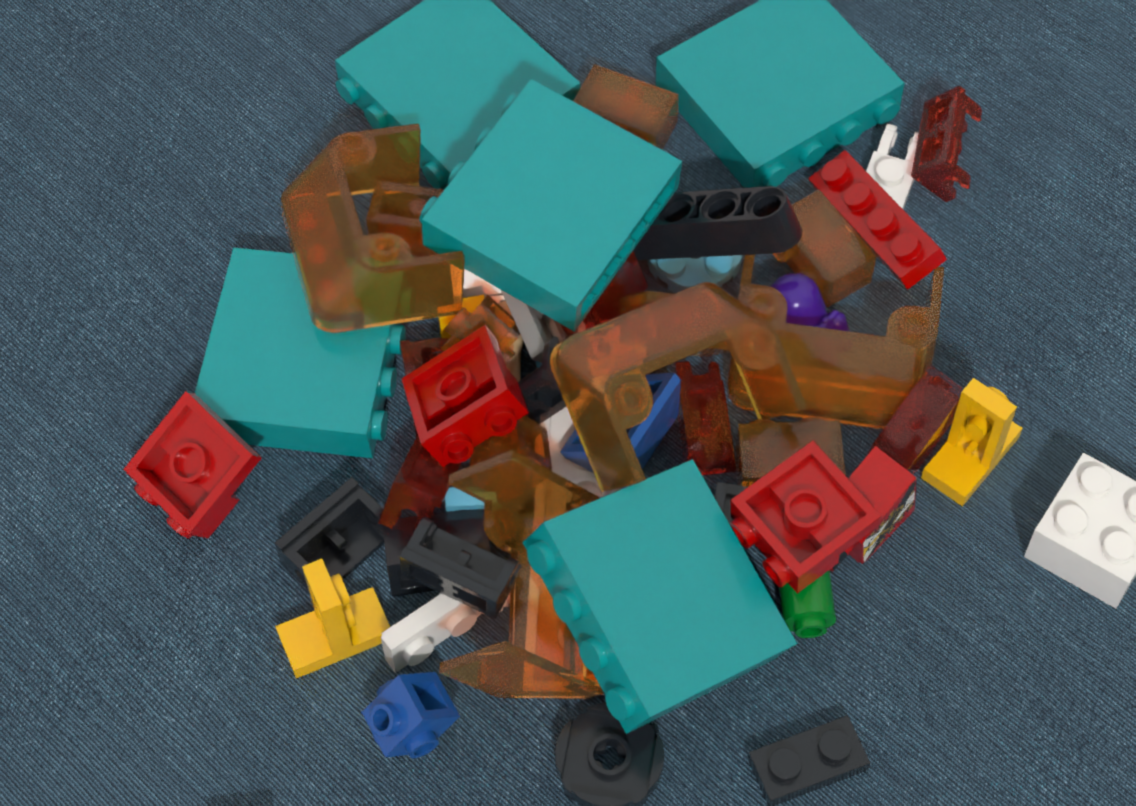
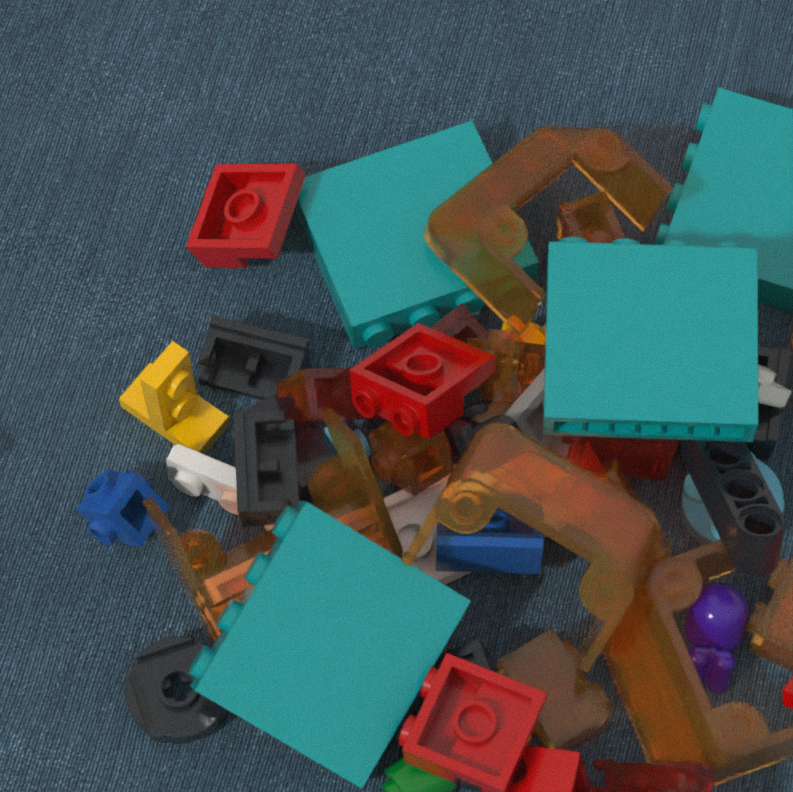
camera: 60 degrees right, 5 degrees up
clear red hinge [675,361,736,475] -> none

